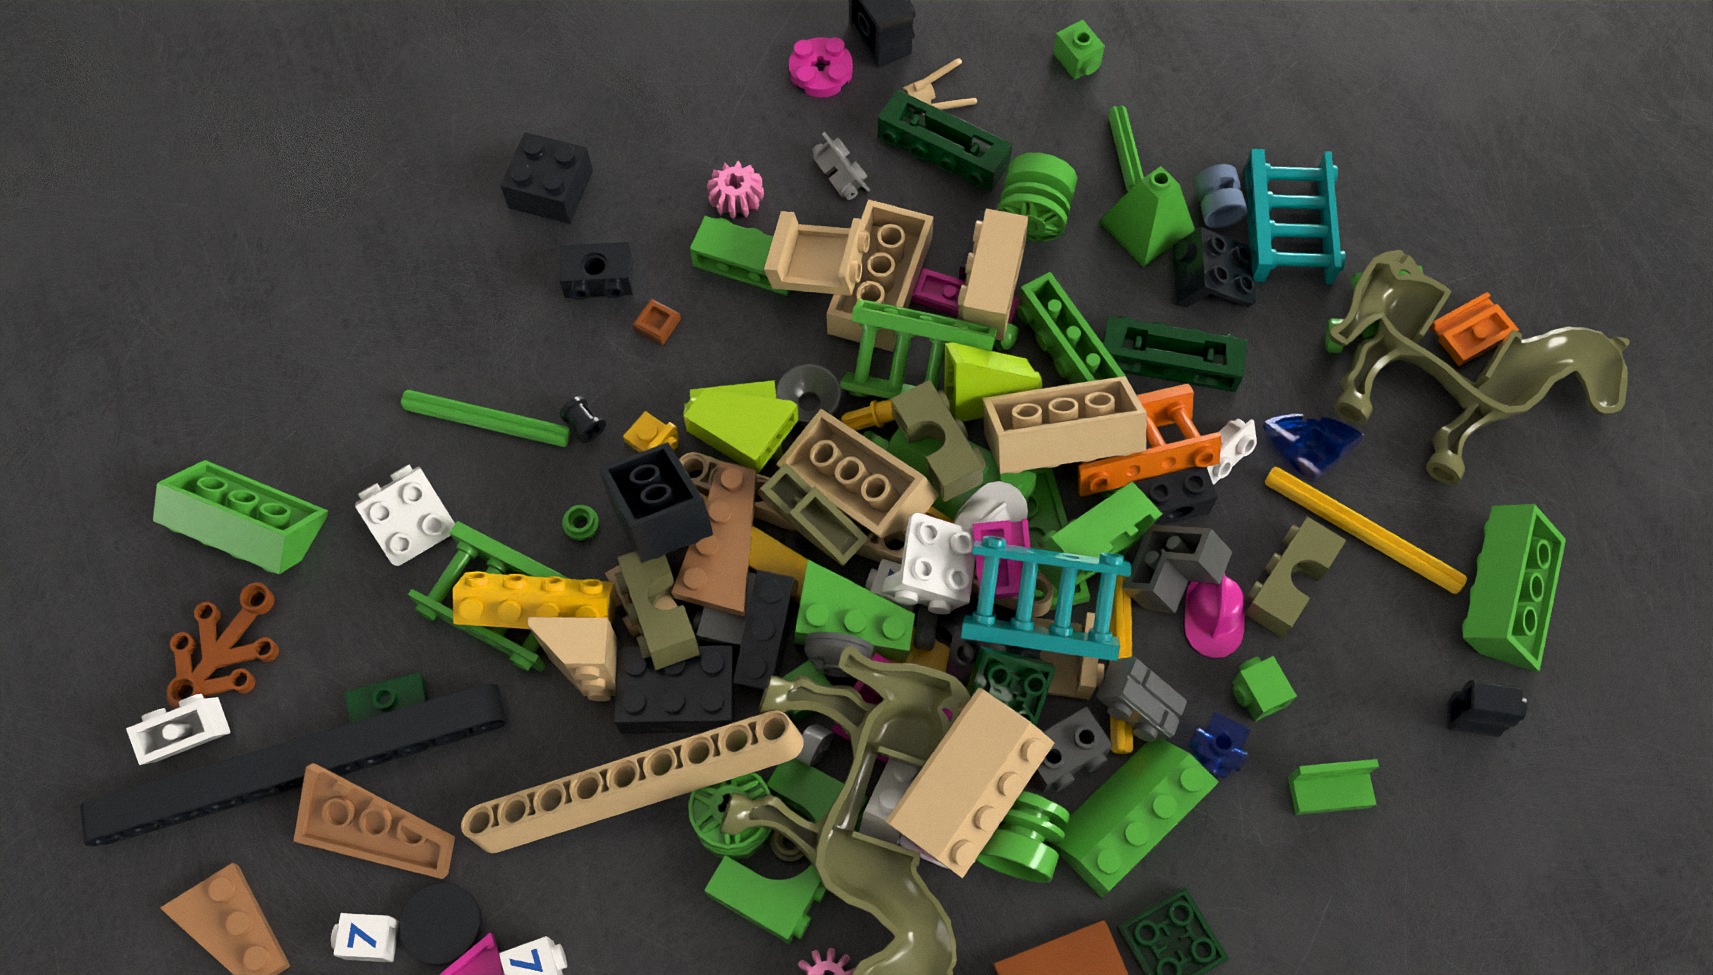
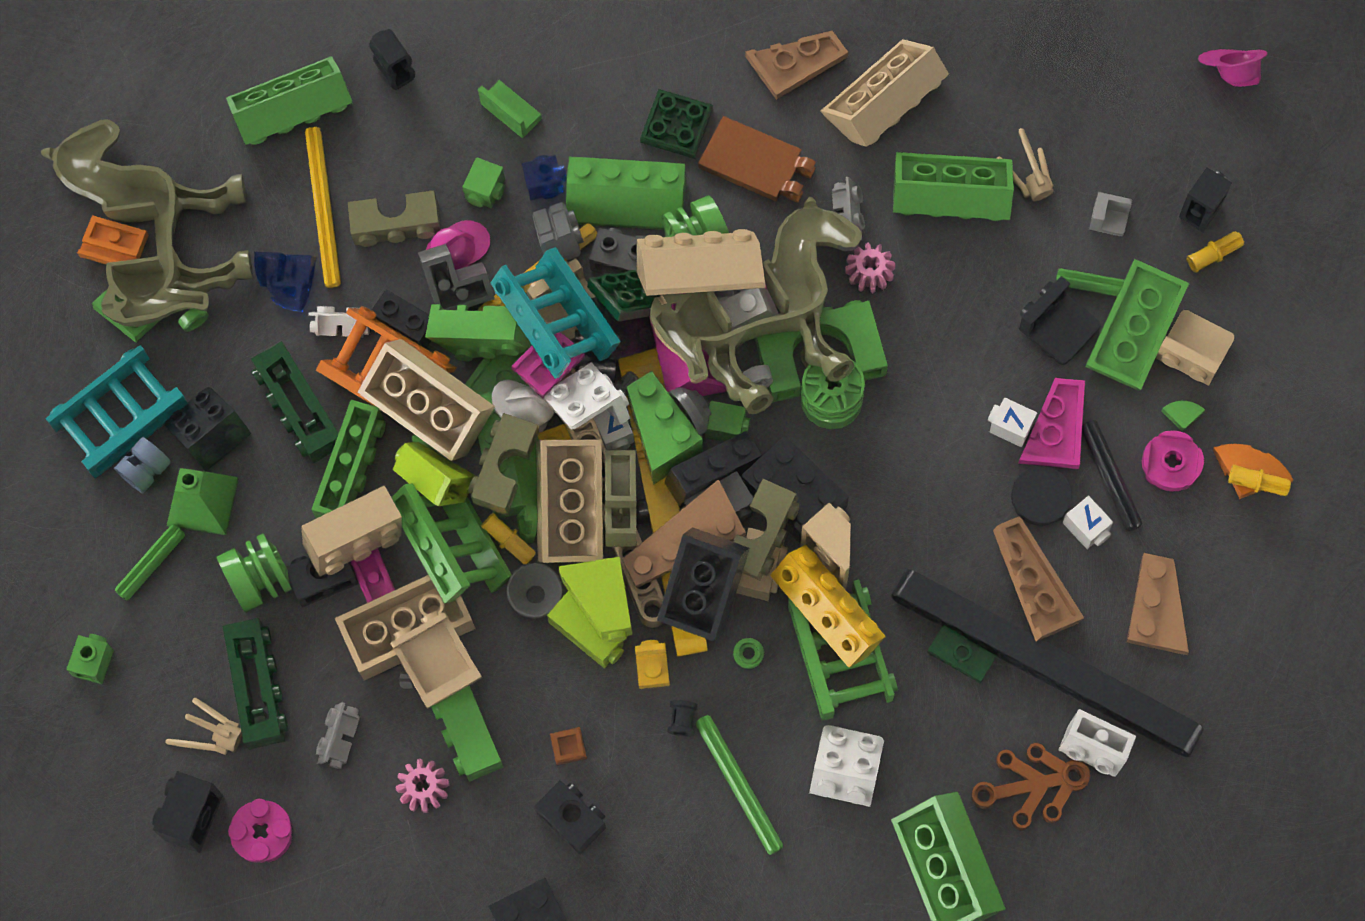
camera: 130 degrees left, 5 degrees up
tan beam [461,710,804,853] -> none

